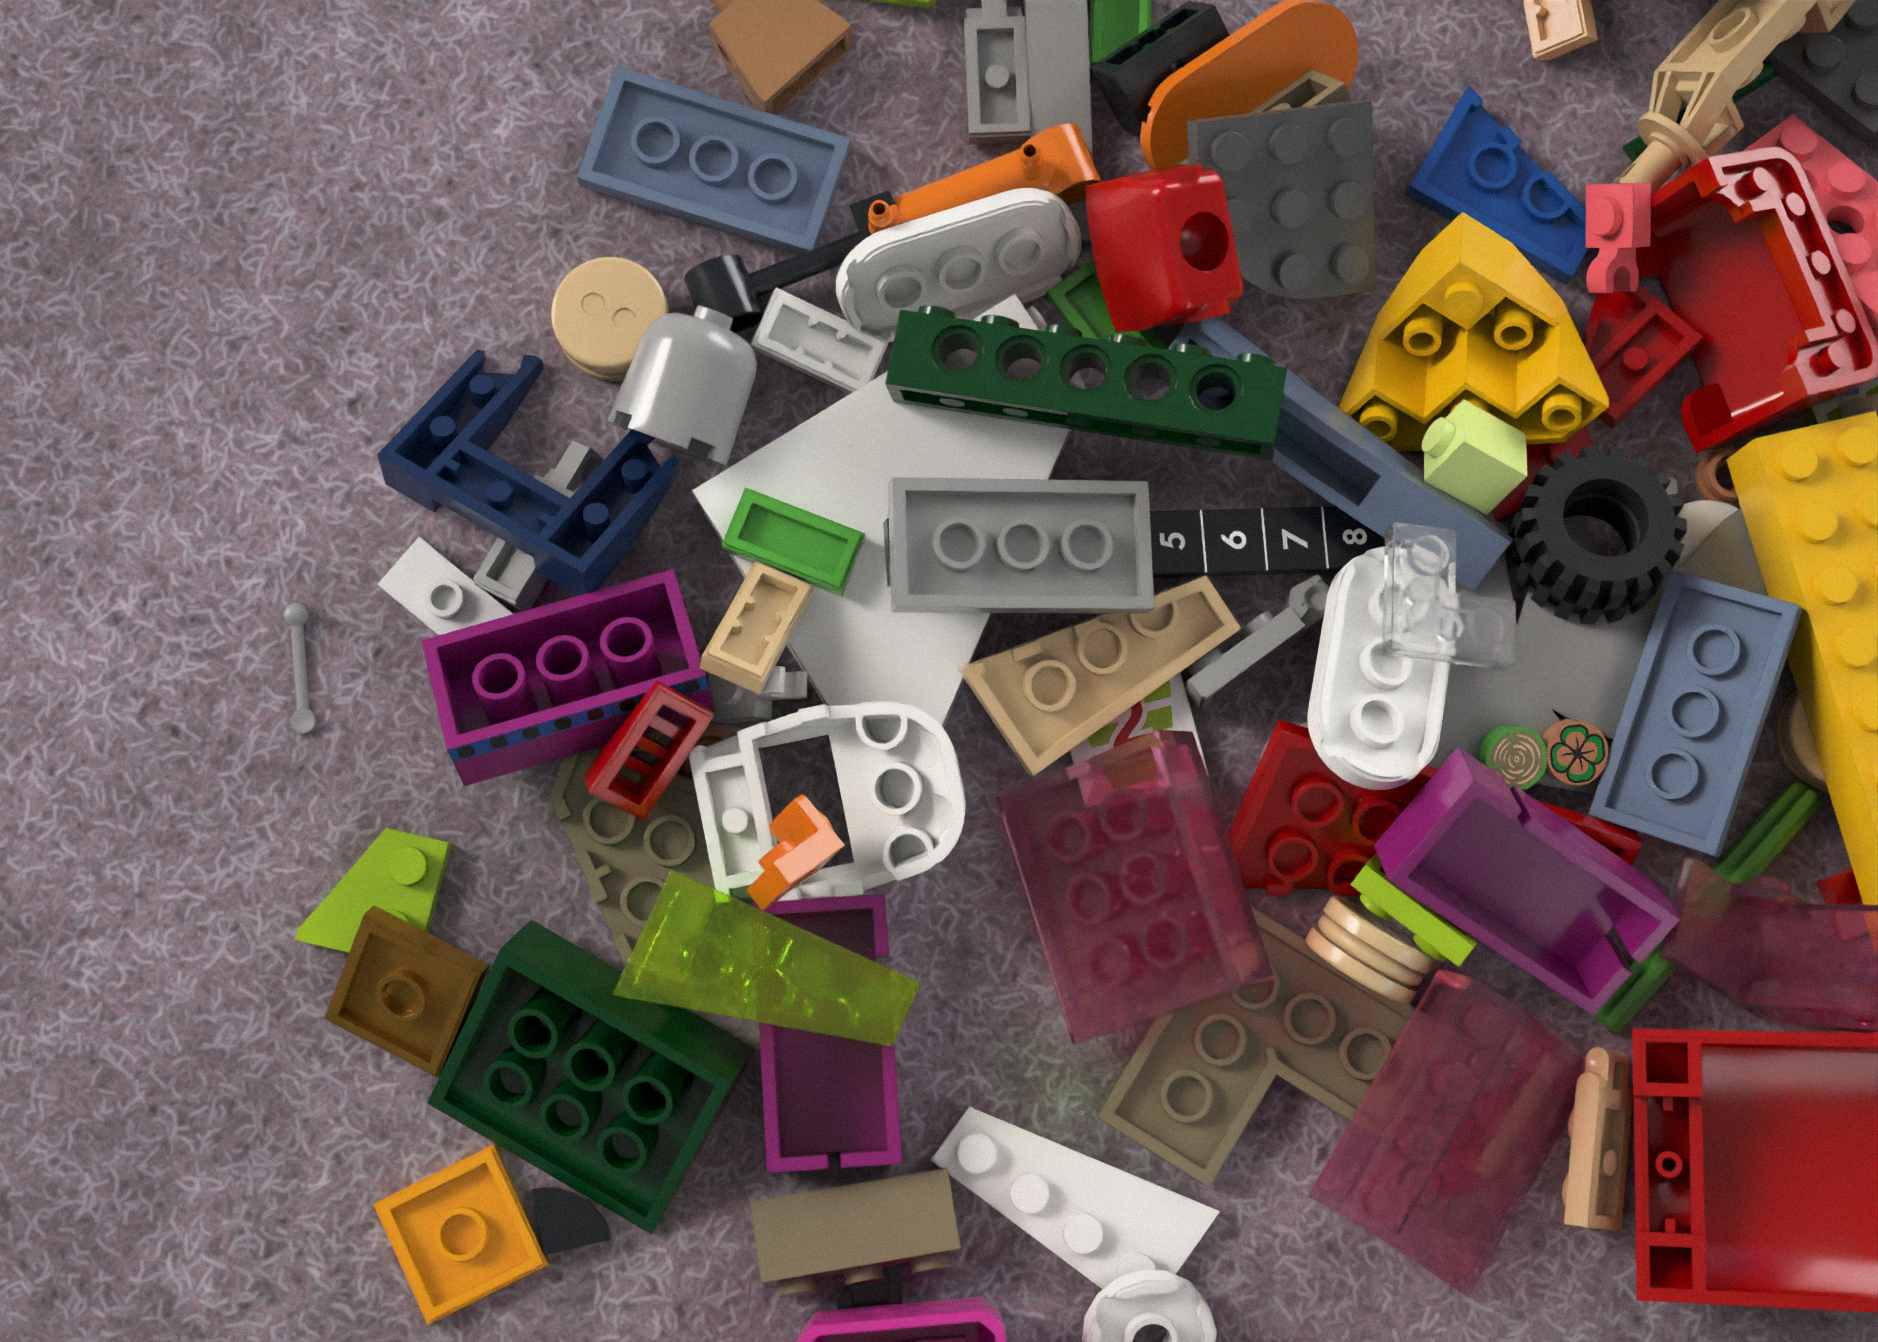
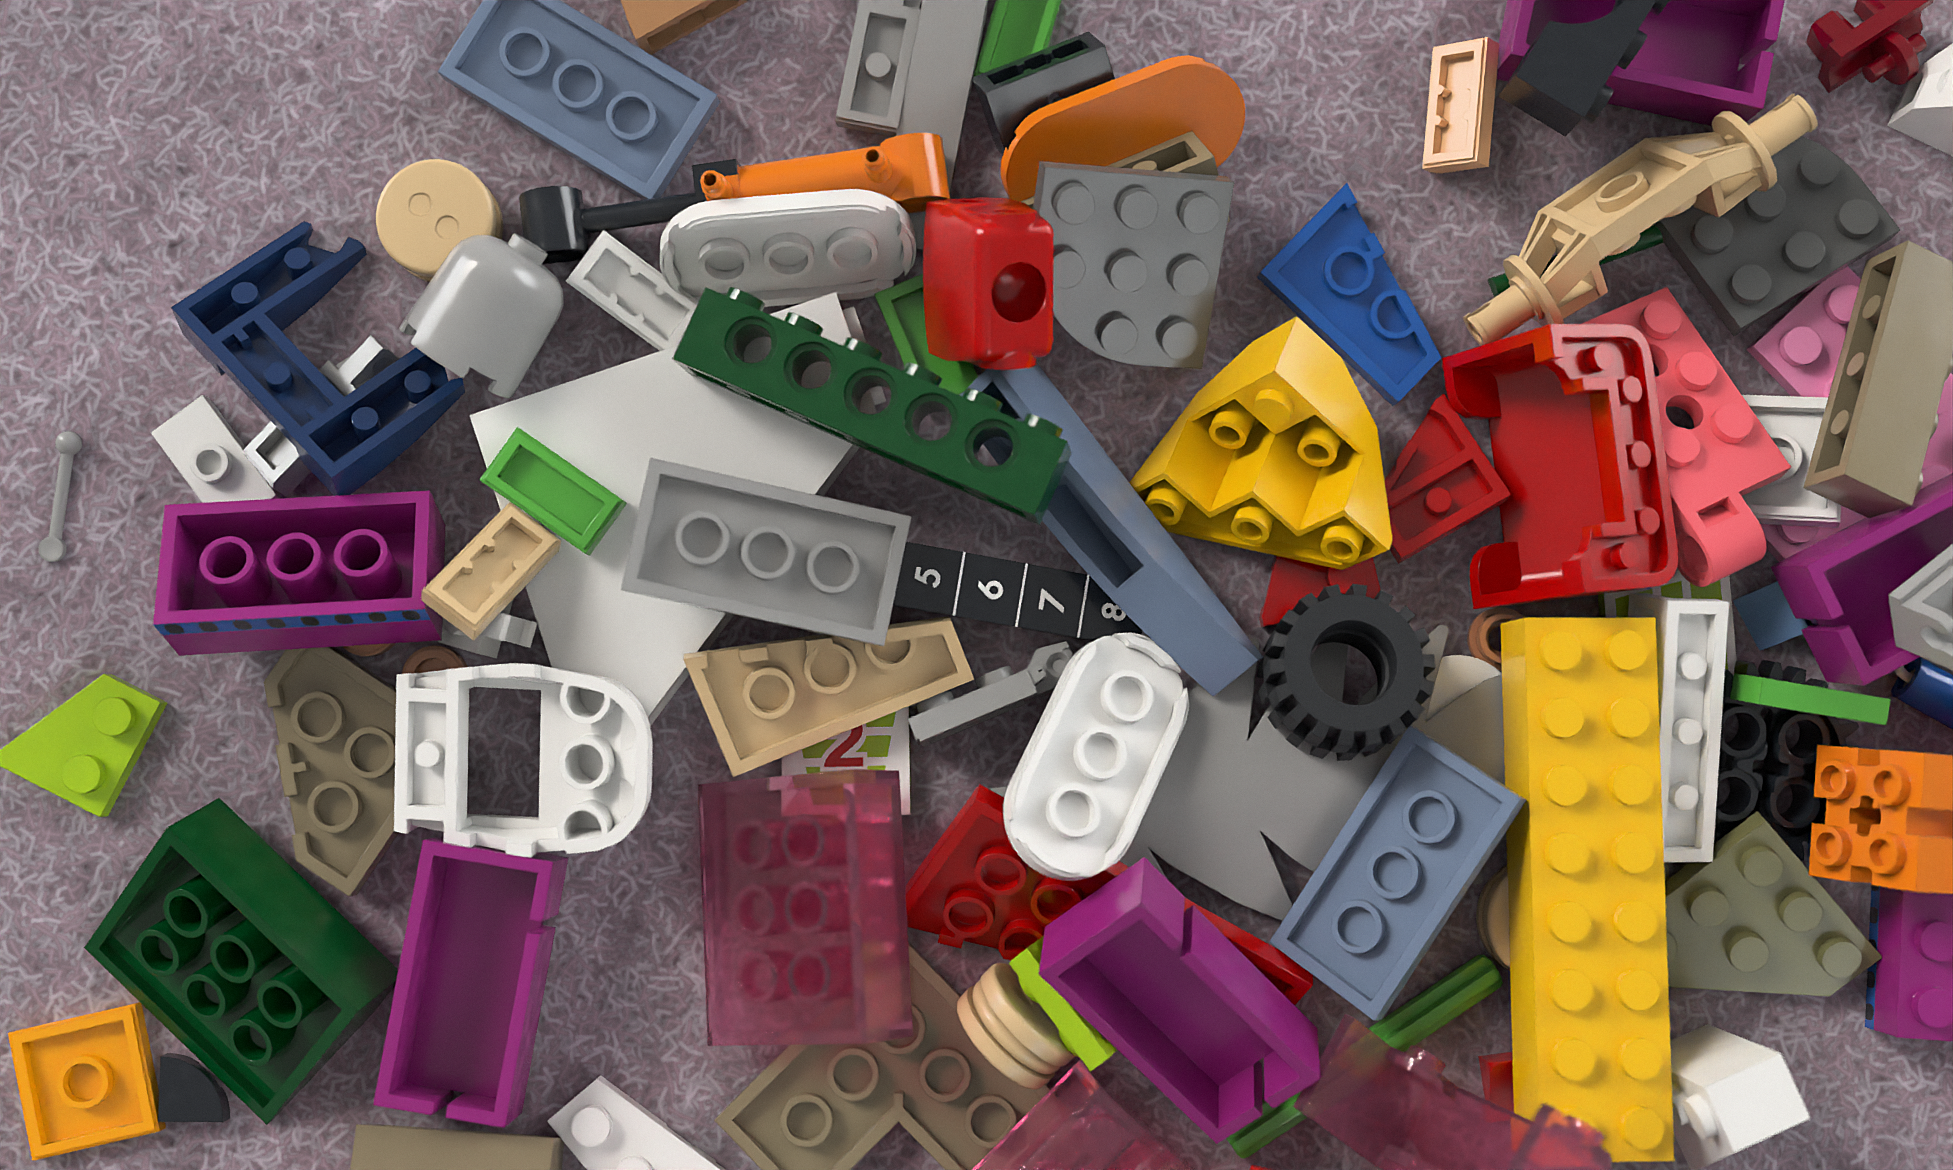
camera: 15 degrees right, 5 degrees up
pearl gold plate [324,905,489,1078] -> none
red slope [584,680,714,821] -> none
clear neon green wedge [612,869,921,1047] -> none
orange bracket [746,795,845,911] -> none
clear plate [1382,522,1516,670] -> none
yellowish green brick [1422,399,1527,515] -> none
tile [1477,724,1547,790] -> none
tile [1541,719,1608,786] -> none
coral plate [1585,182,1651,293] -> none

